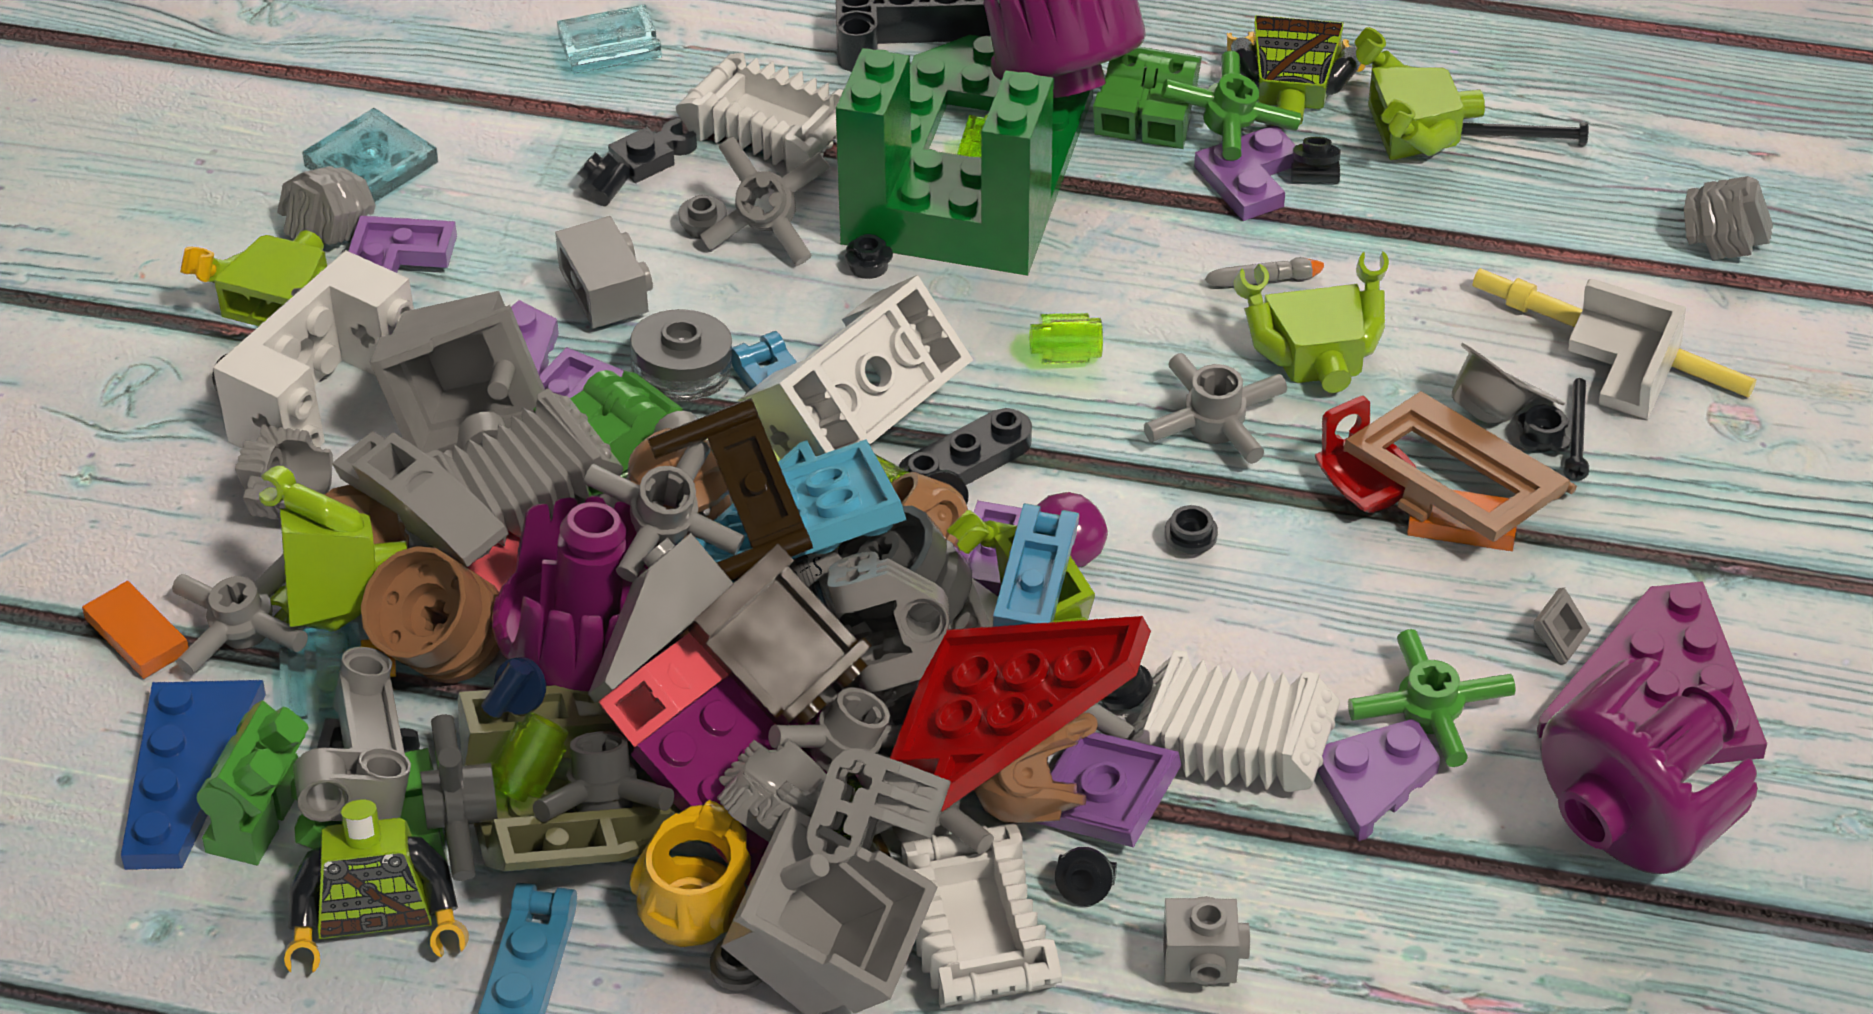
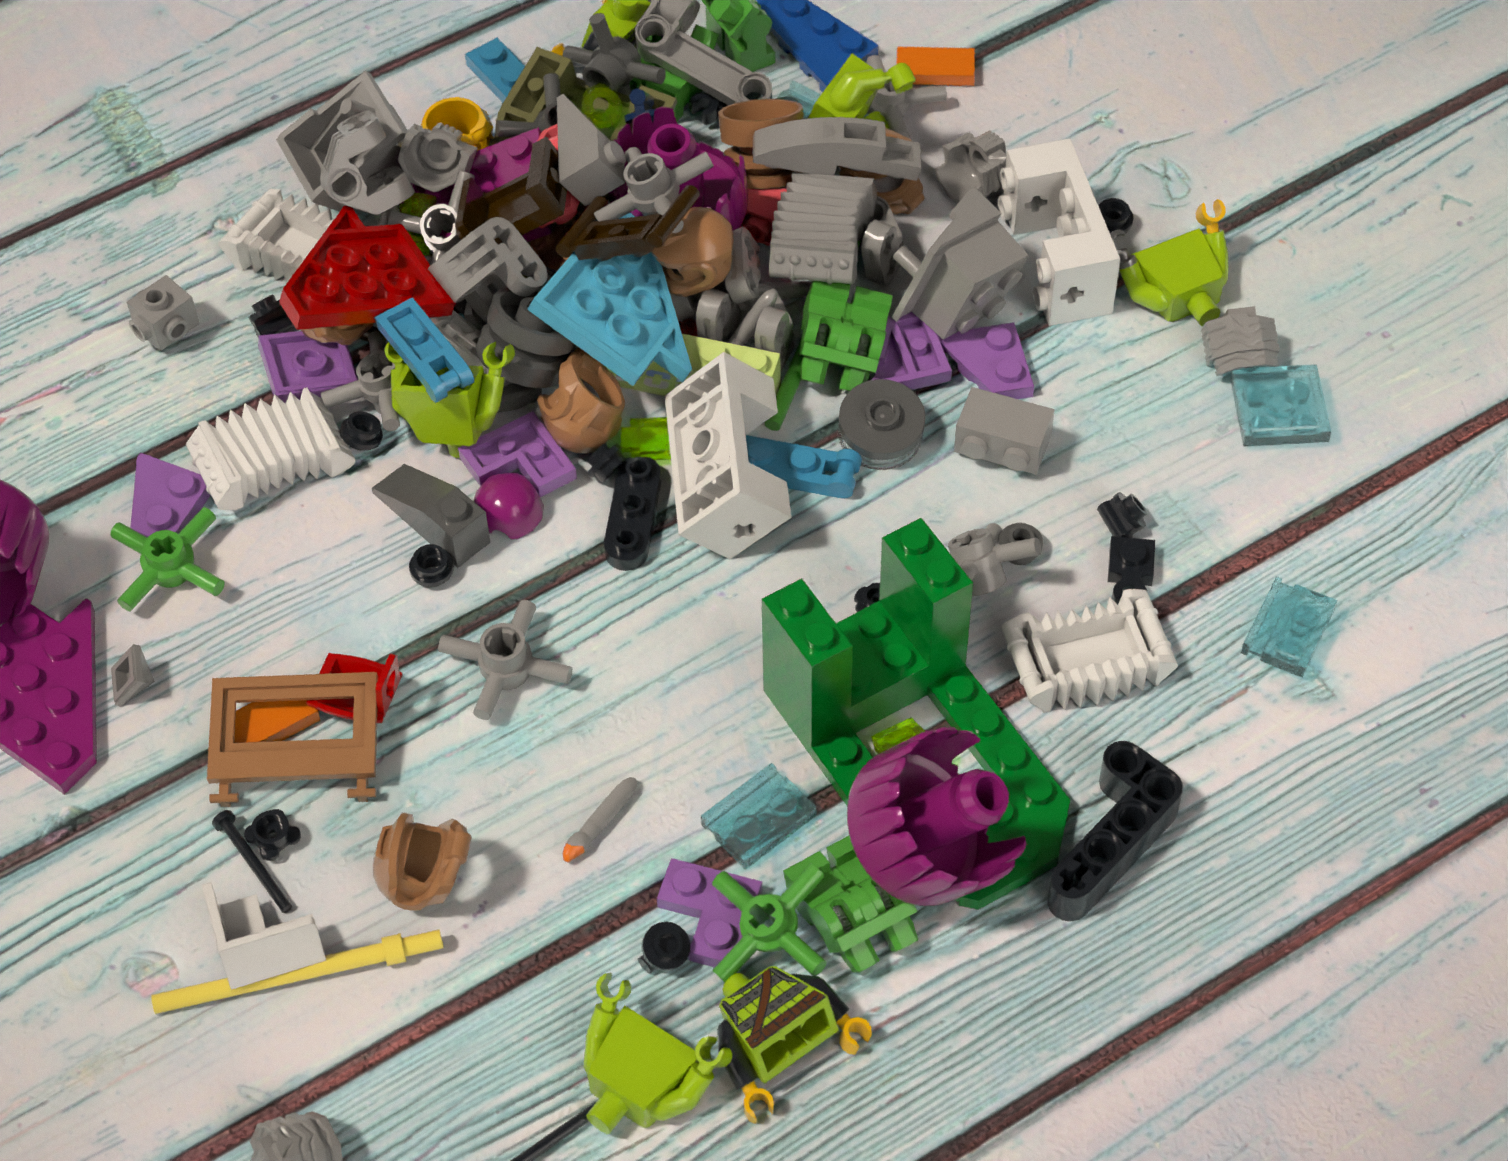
camera: 135 degrees right, 10 degrees up
medium lavender plate [348,216,457,273] -> none
clear neon green brick [1029,313,1103,364] -> none
lime torso [1233,251,1389,393] -> none
light grey piece [1451,343,1565,423] -> none
none -> dark grey slope [372,464,491,568]
none -> medium nougat helmet [373,812,472,911]
none -> clear light blue plate [701,763,816,870]

